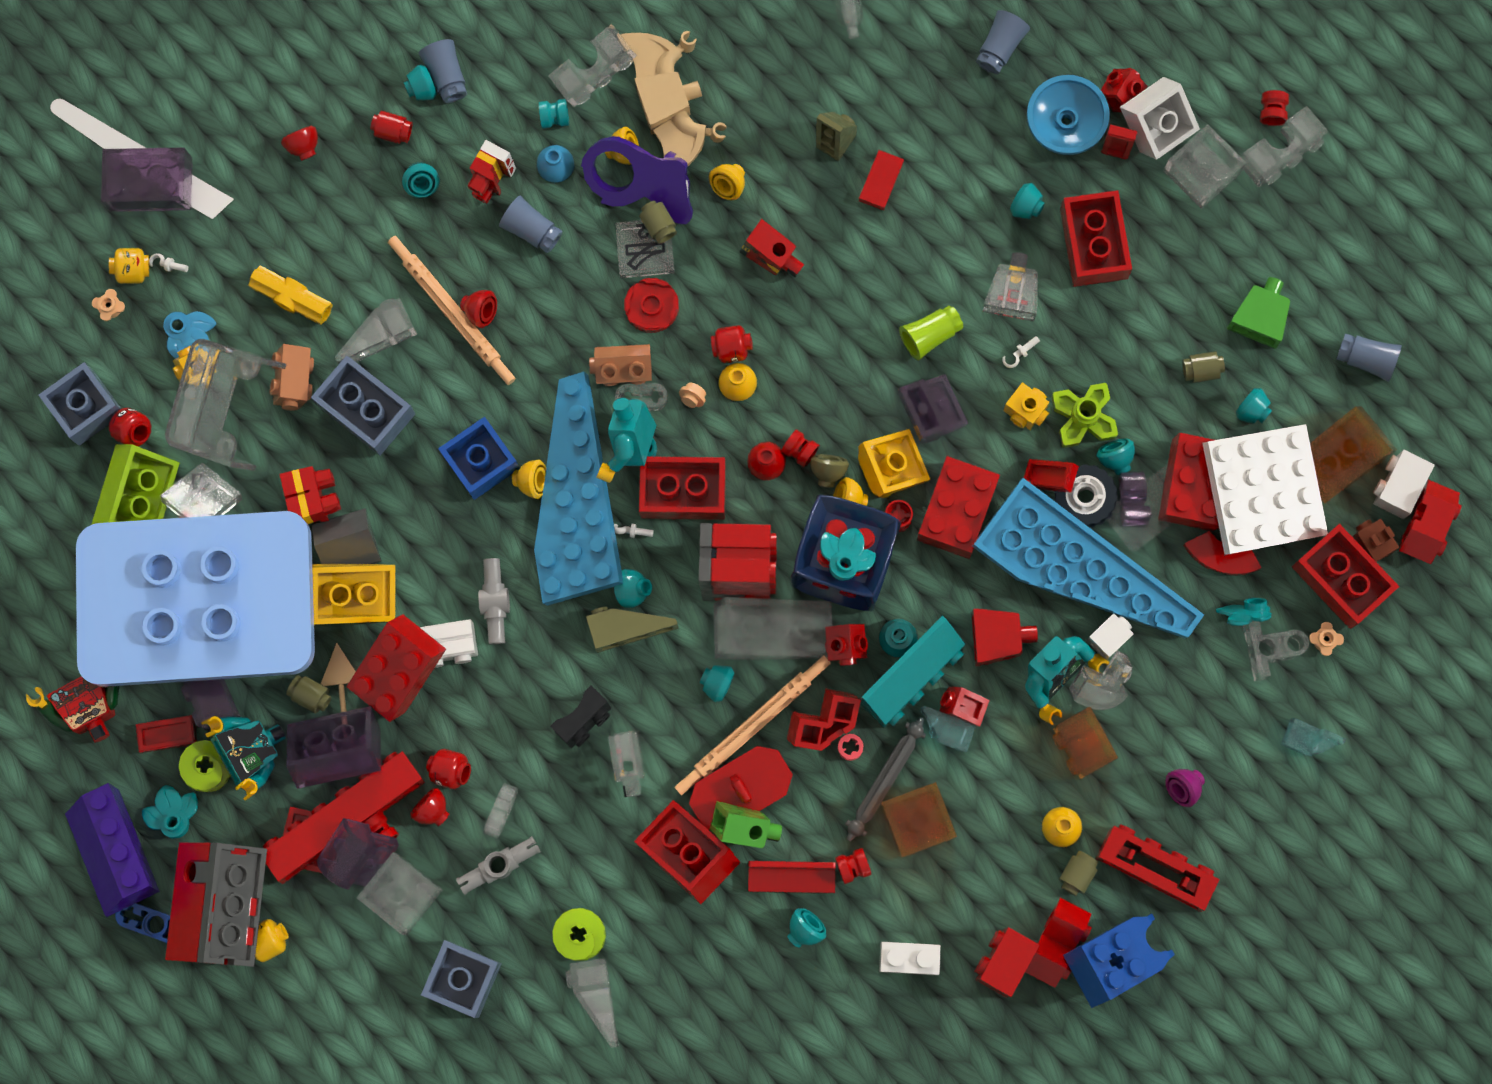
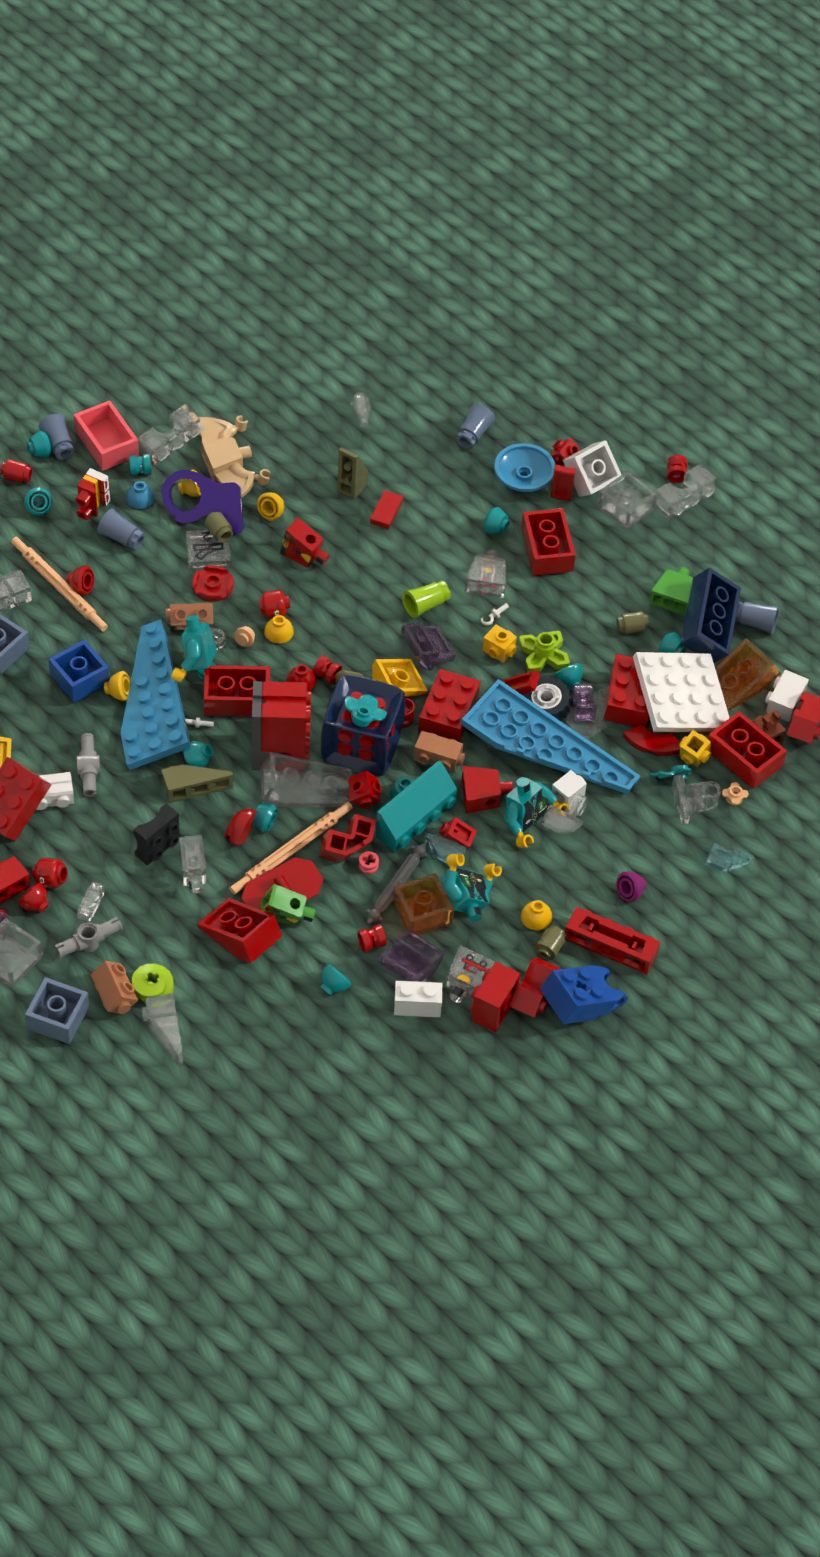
camera: 10 degrees left, 25 degrees down
red panel [748,861,836,894] -> none
clear orange slope [1052,707,1118,780] -> none
none -> coral piece [74,400,139,471]
none -> nougat brick [91,961,138,1015]
none -> red brick [224,808,257,846]
none -> clear purple brick [378,929,445,982]
none -> nougat brick [414,731,465,773]
none -> torso [439,854,502,922]
none -> clear torso [447,945,495,1003]
none -> yellow brick [679,730,711,768]
none -> dark blue brick [680,567,741,663]

